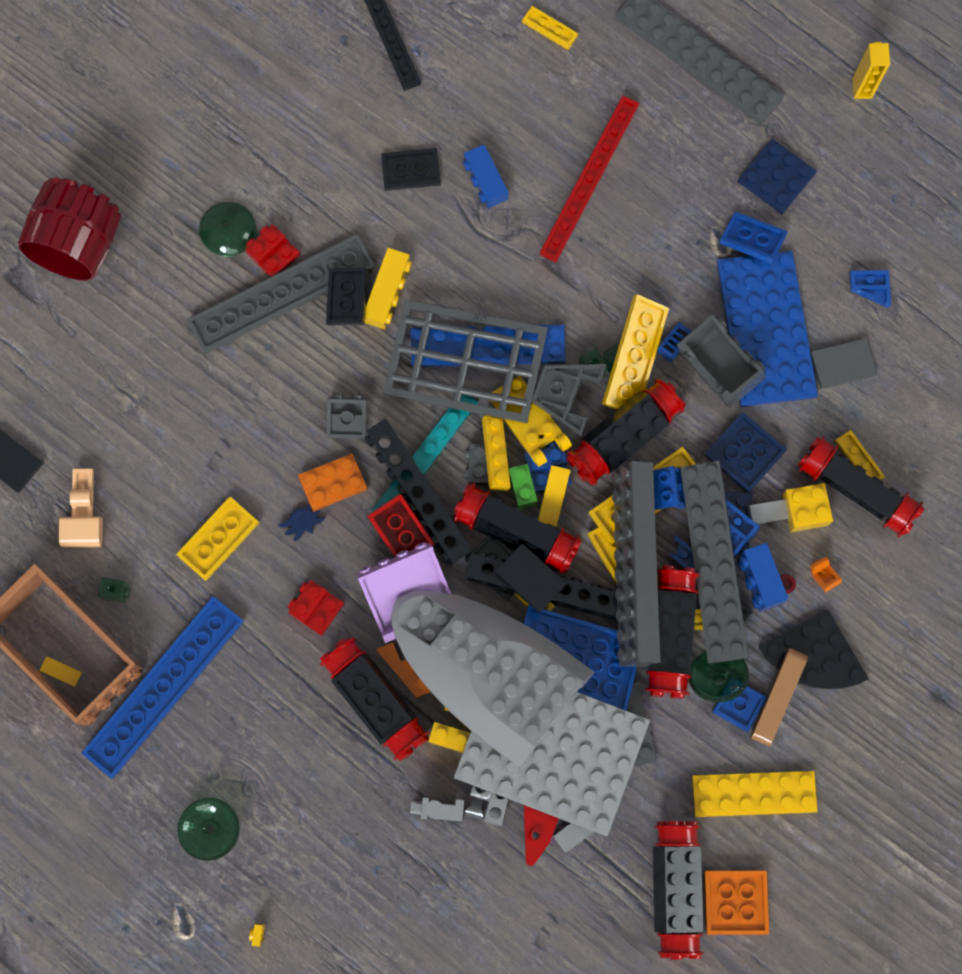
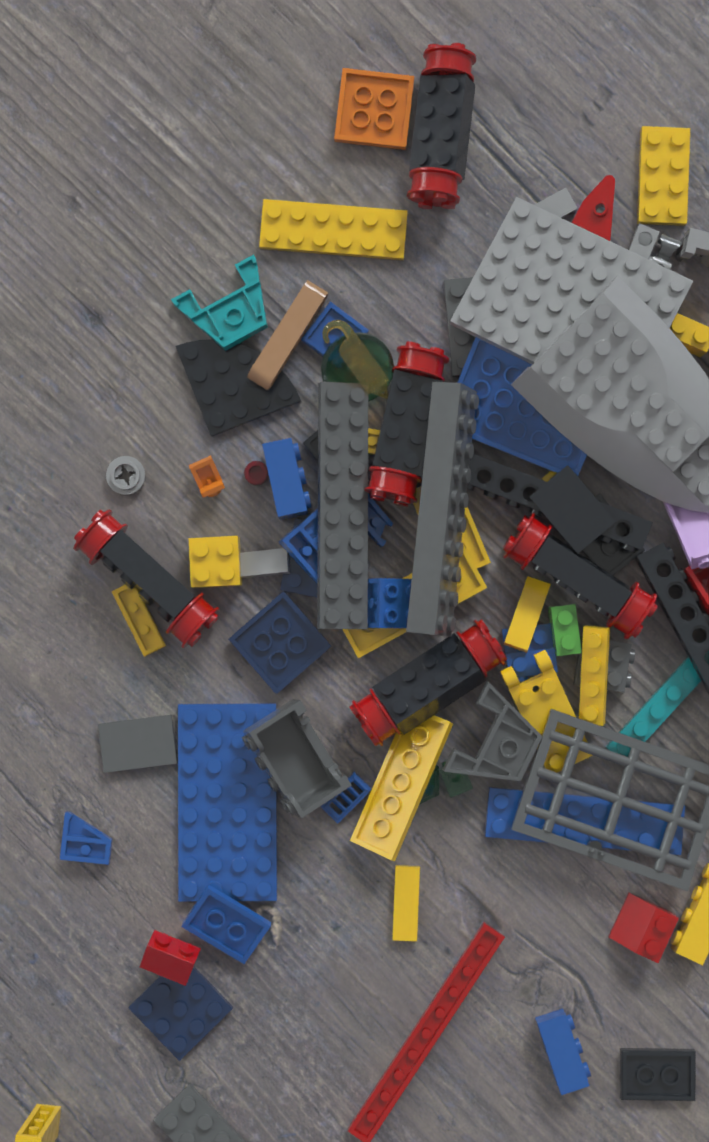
camera: 170 degrees left, 10 degrees up
none -> light grey gear [106,456,145,495]
none -> red slope [139,930,201,986]
none -> teal wing [171,254,268,351]
none -> clear yellow plate [322,320,389,399]
none -> yellow tile [392,865,420,941]
none -> red slope [608,892,679,963]
none -> yellow plate [637,126,690,226]

